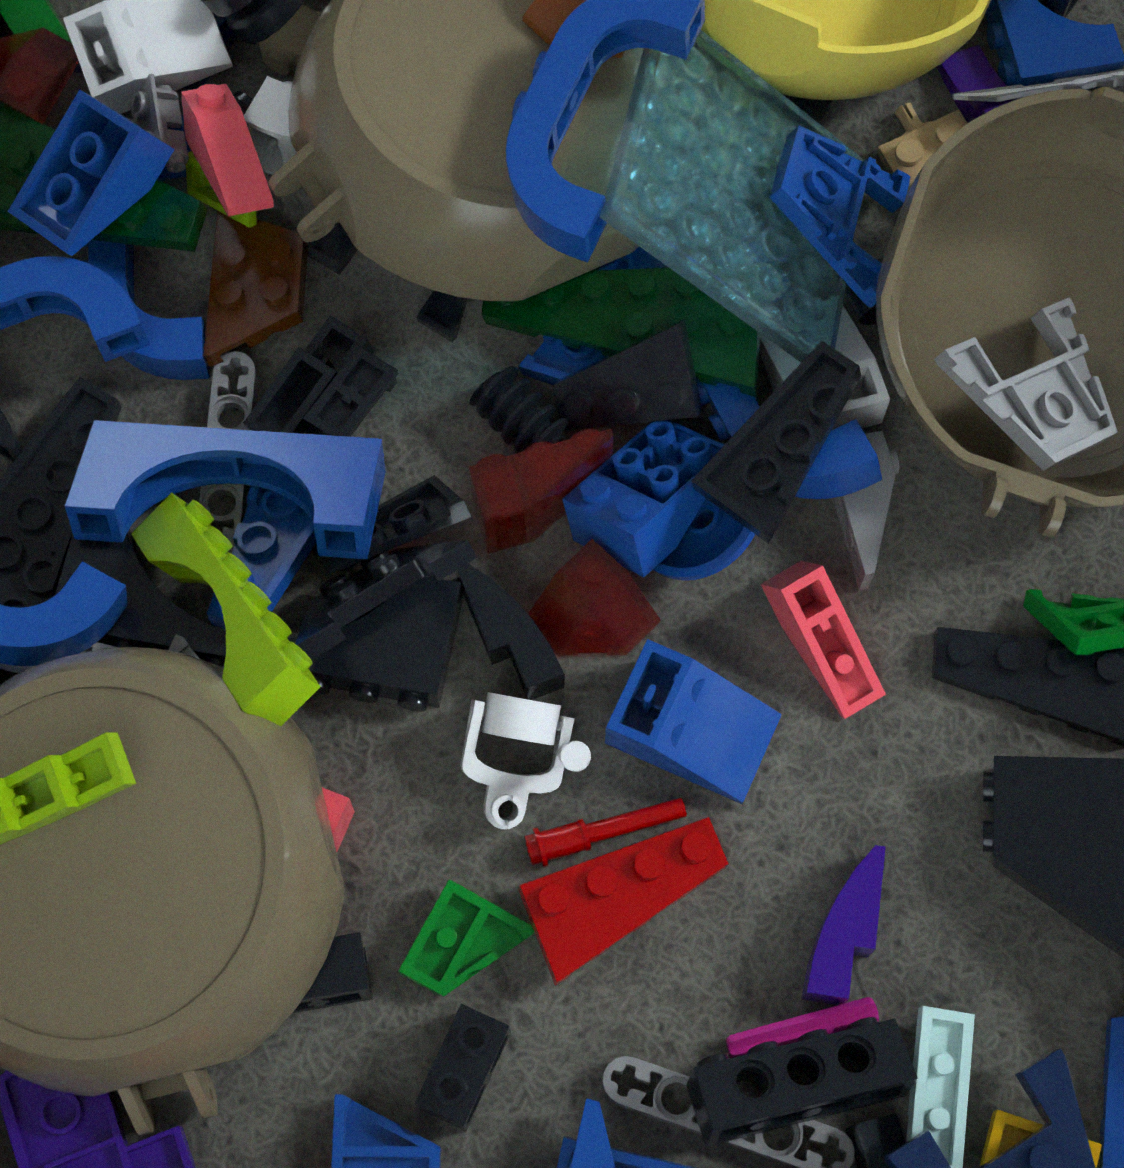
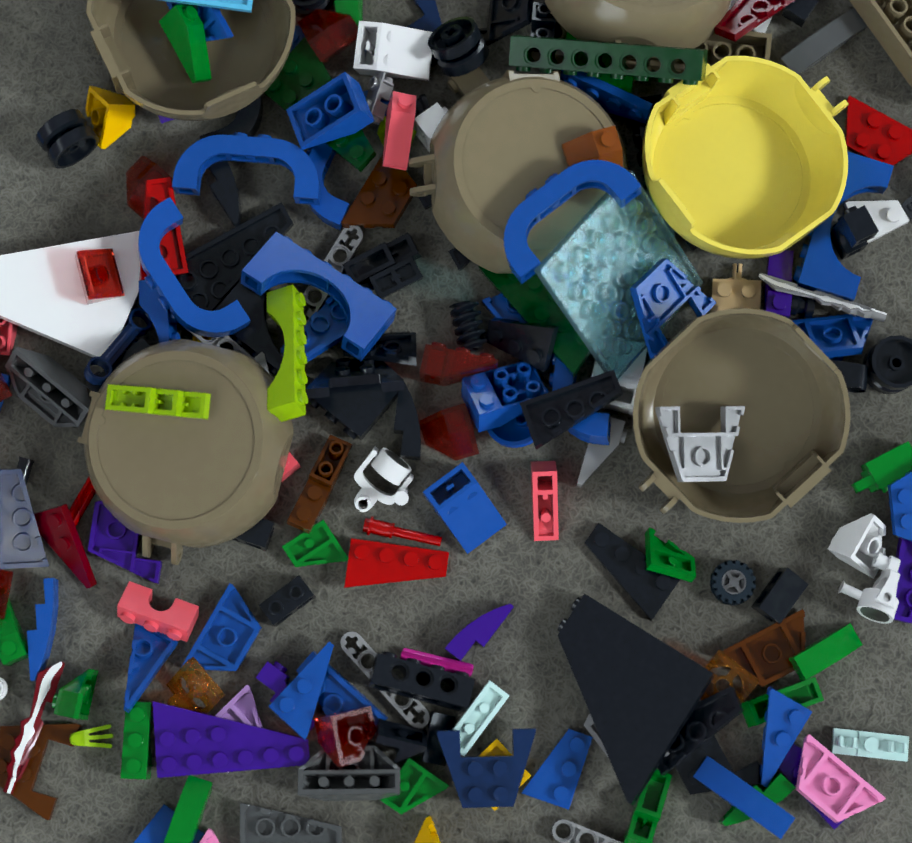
camera: 30 degrees right, 10 degrees up
none -> reddish brown slope [287,434,352,534]

